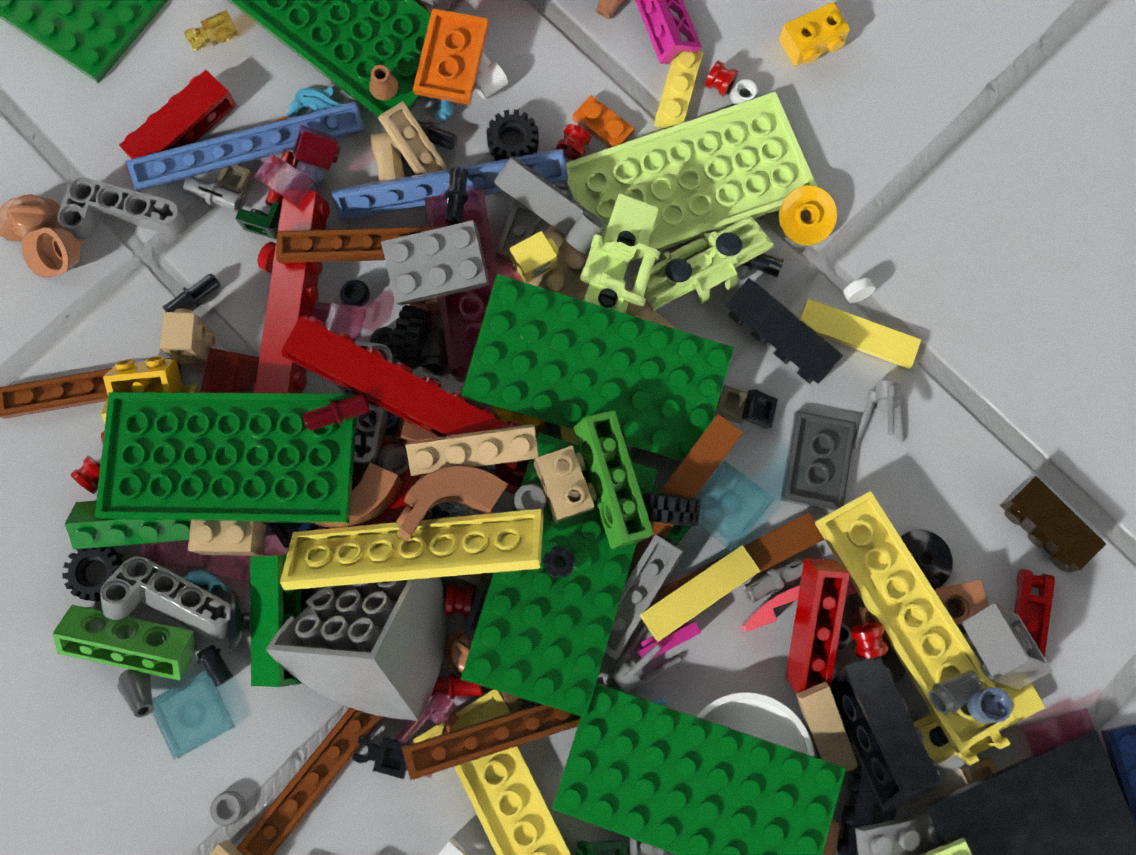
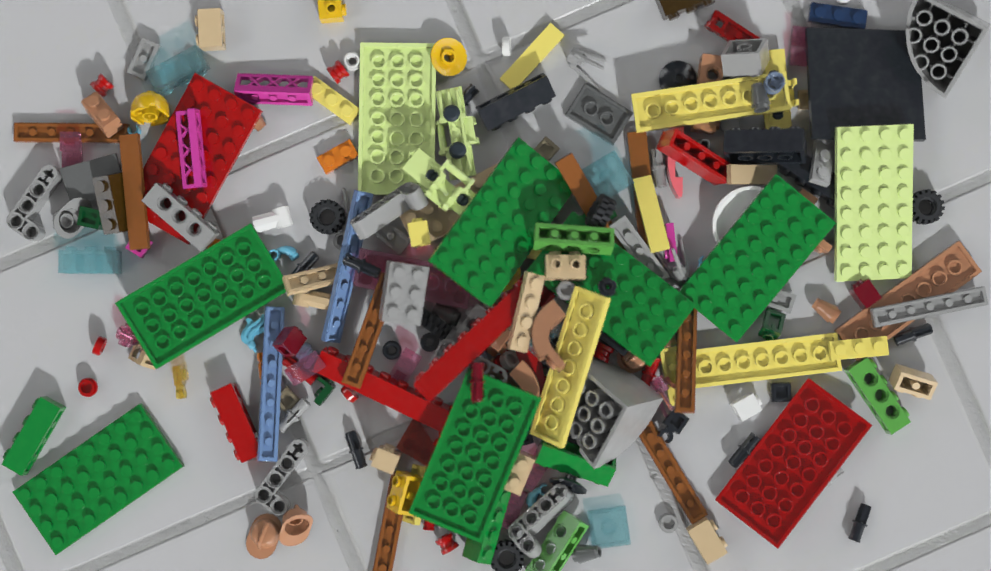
camera: 70 degrees left, 10 degrees up
black pin [197,644,234,687] -> none
nougat cone [369,65,398,100] -> none
orange plate [413,8,490,105] -> none
red wheel [556,124,592,160] -> none
black tile [742,389,778,428] -> none
red wheel [850,622,889,659] -> none

